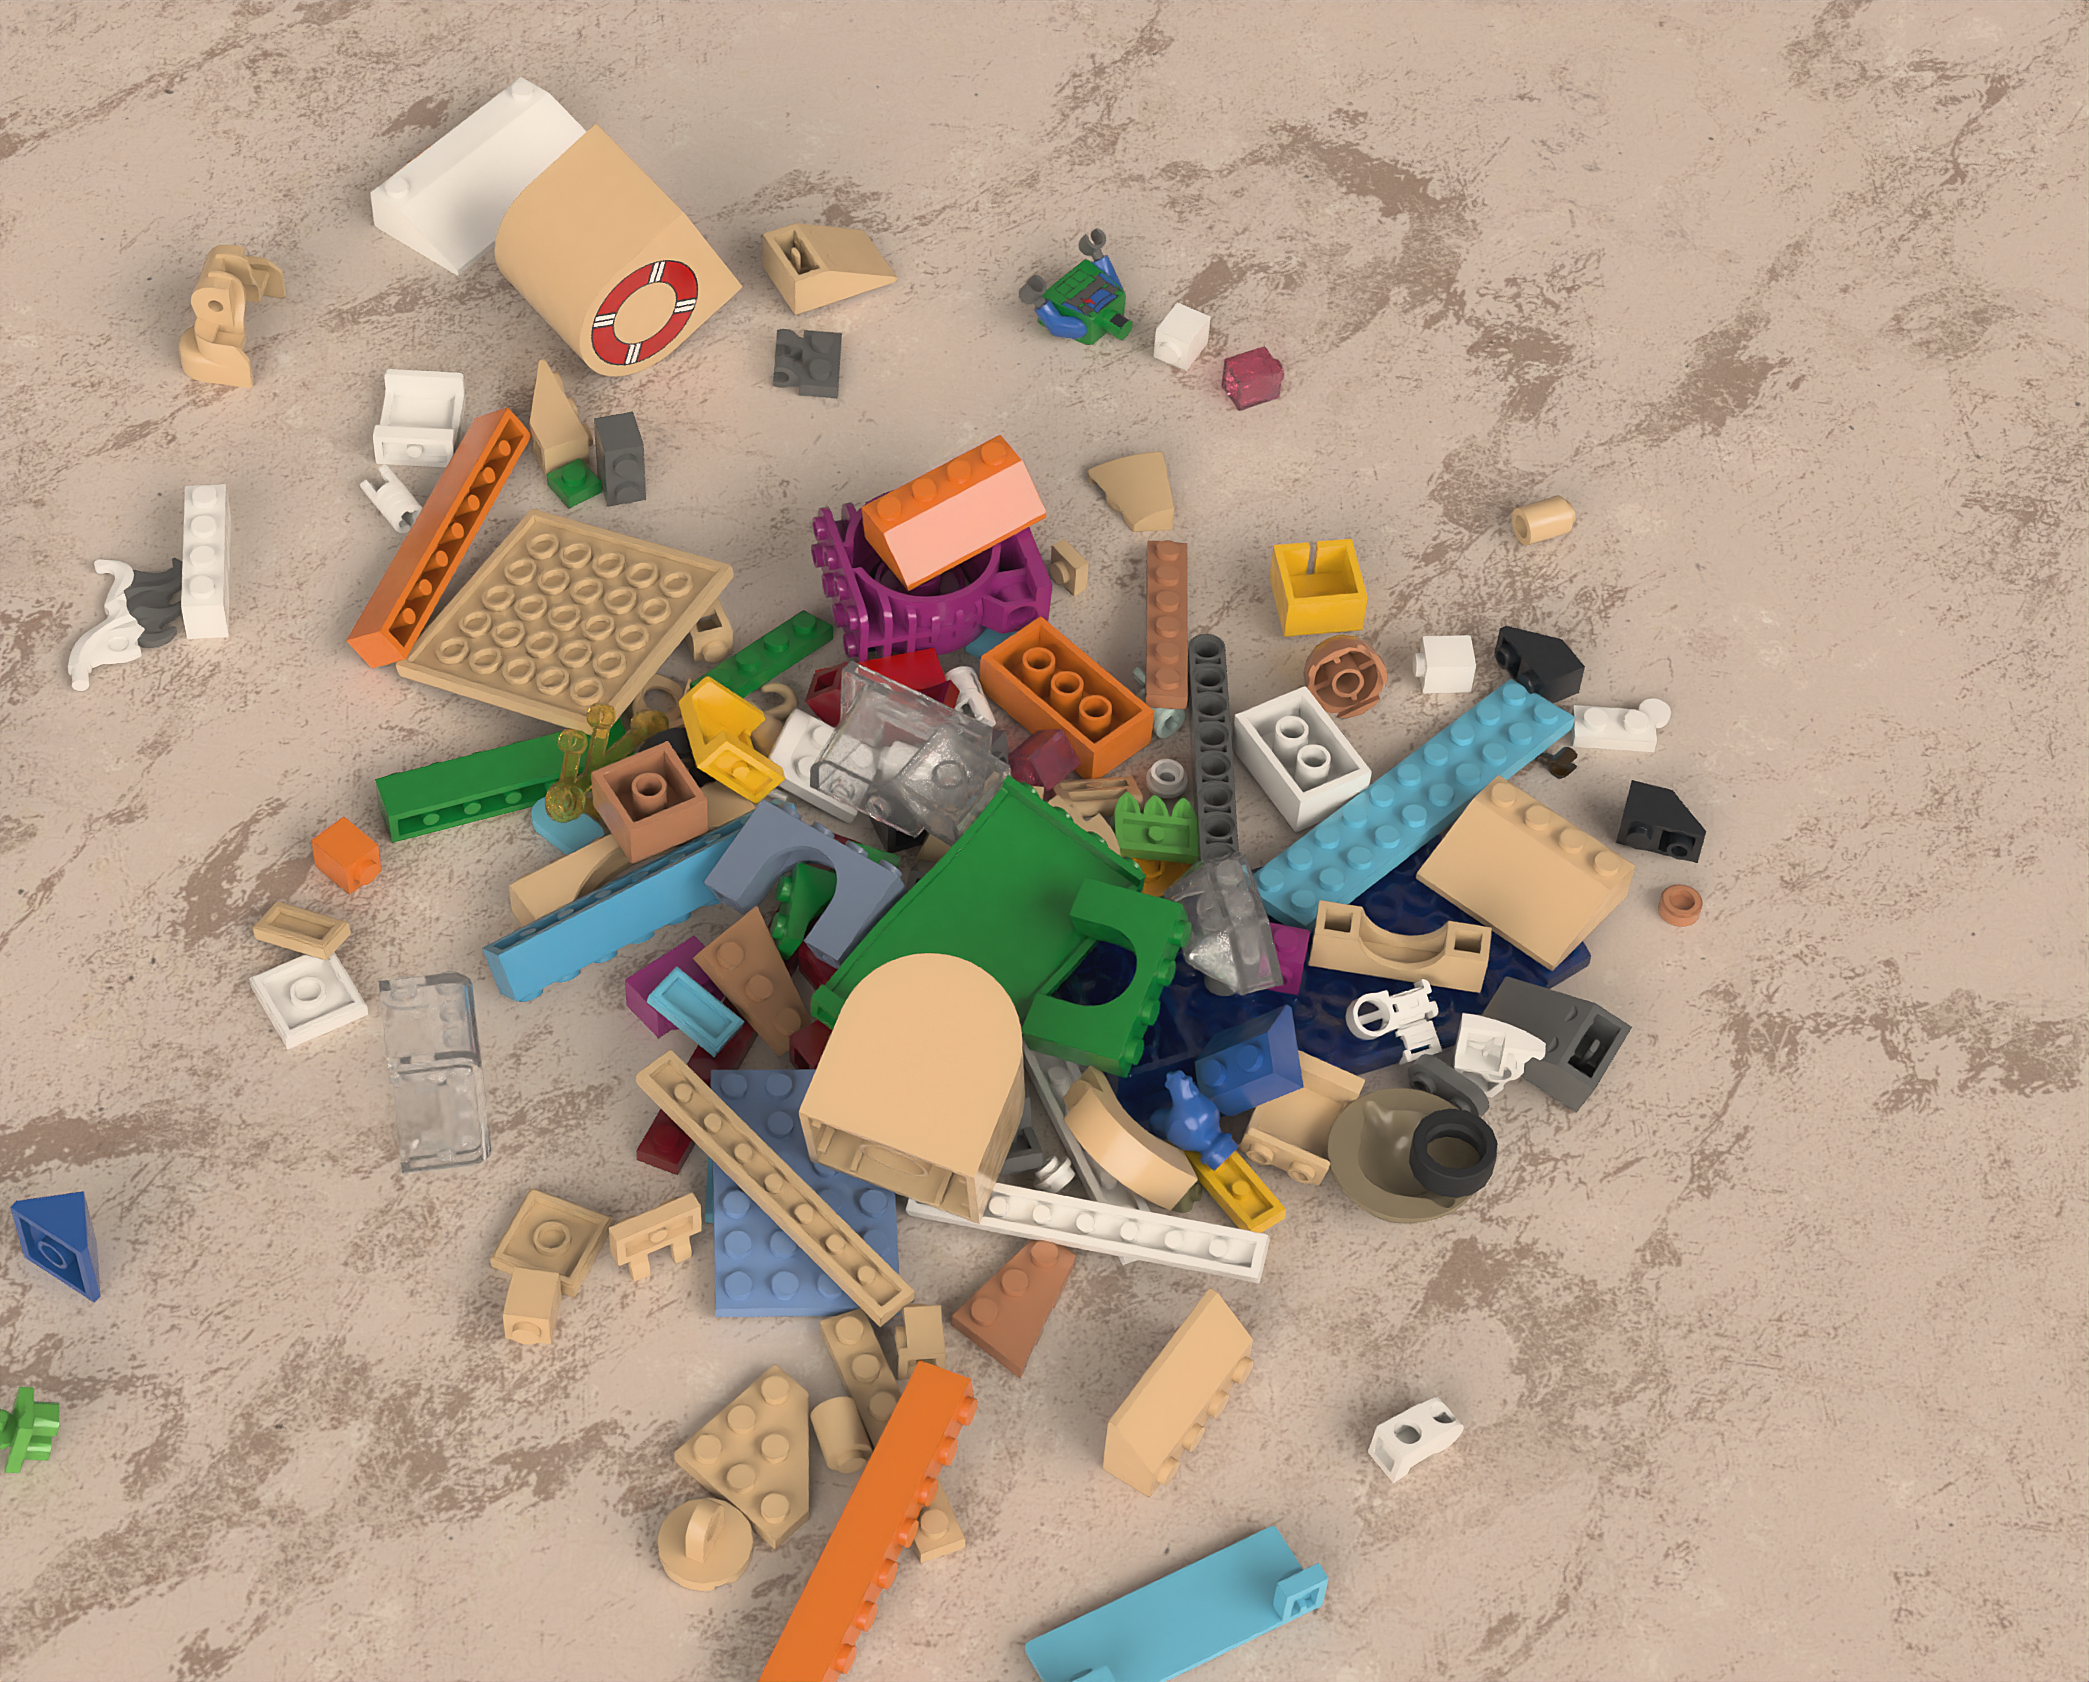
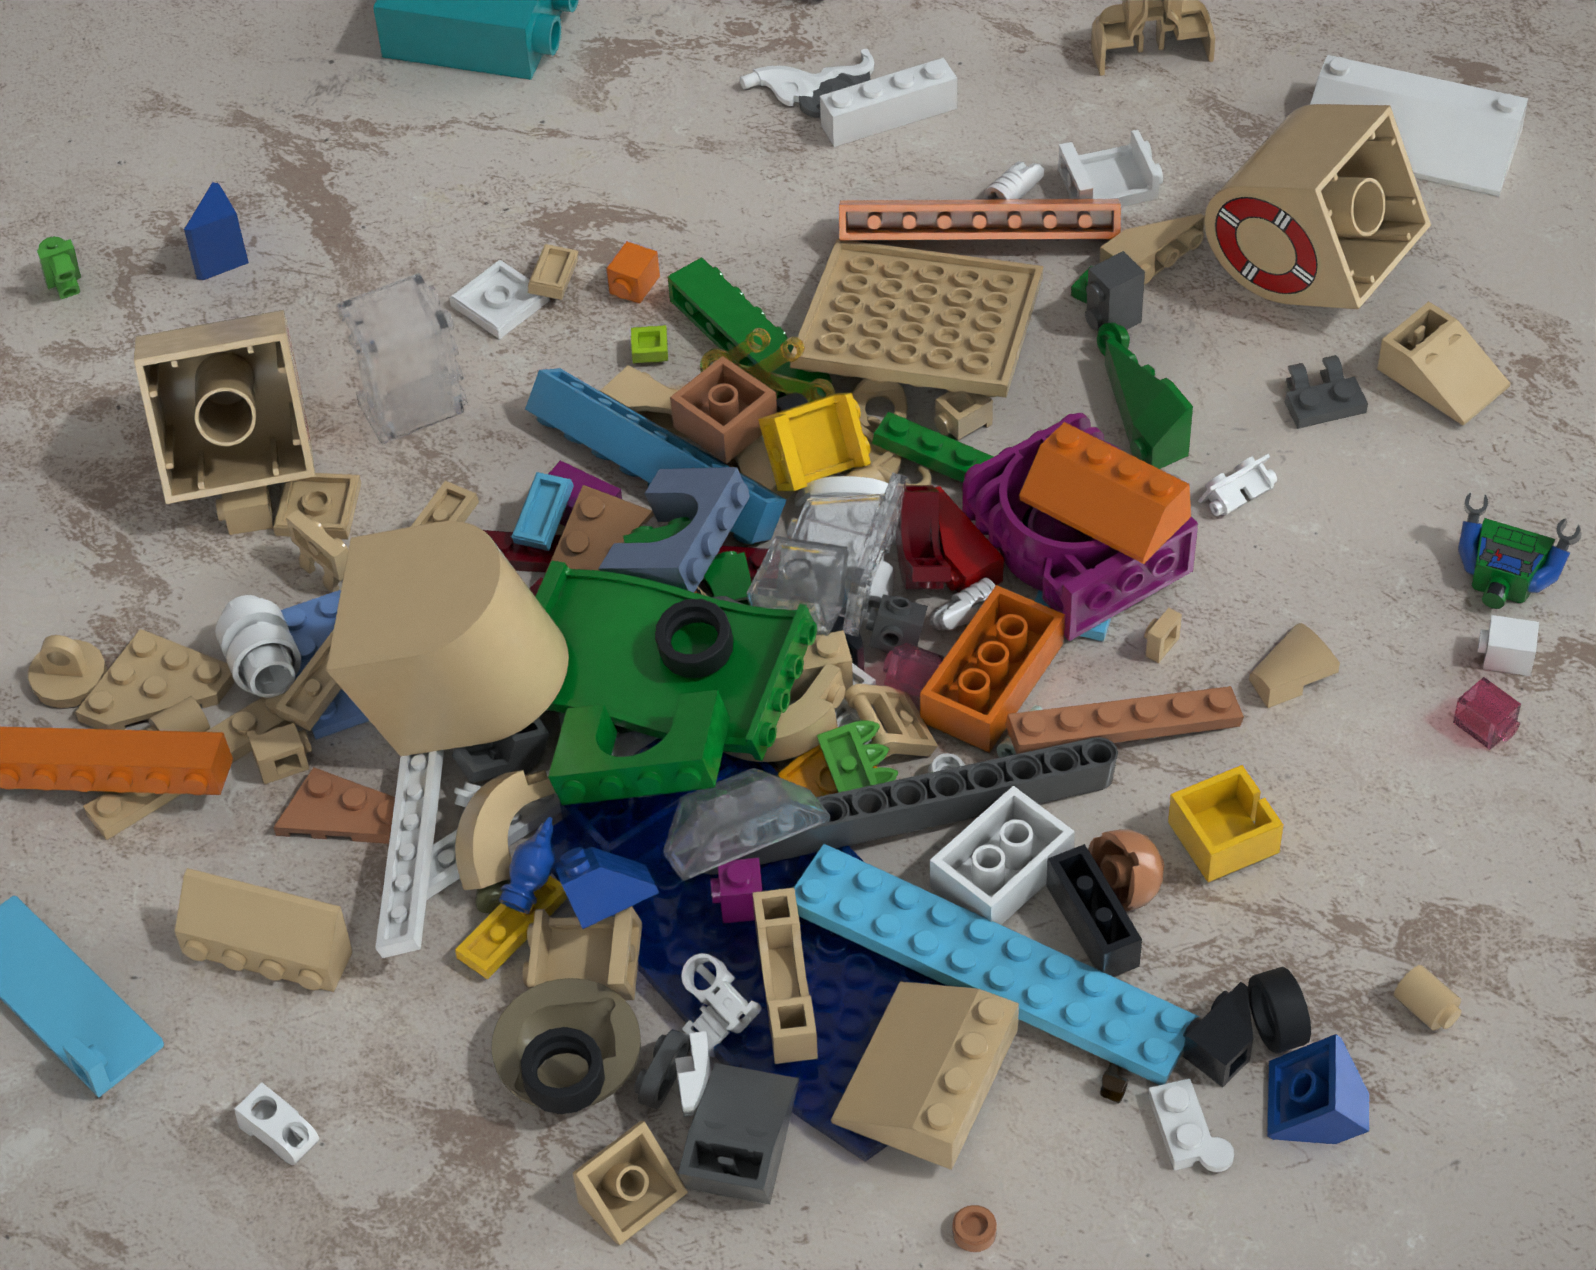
camera: 80 degrees right, 0 degrees up
white brick [1412,635,1476,693] -> none
black slope [1616,780,1706,863] -> none
none -> tan brick [134,310,315,504]
none -> white piece [215,595,301,698]
none -> tan slope [573,1120,688,1245]
none -> lime plate [631,325,669,363]
none -> black tyre [655,599,733,678]
none -> black brick [1046,844,1142,977]
none -> green plate [1097,322,1130,356]
none -> green wedge [1105,338,1193,469]
none -> white hinge [1198,454,1277,516]
none -> black tyre [1248,967,1311,1054]
none -> blue slope [1267,1034,1369,1144]

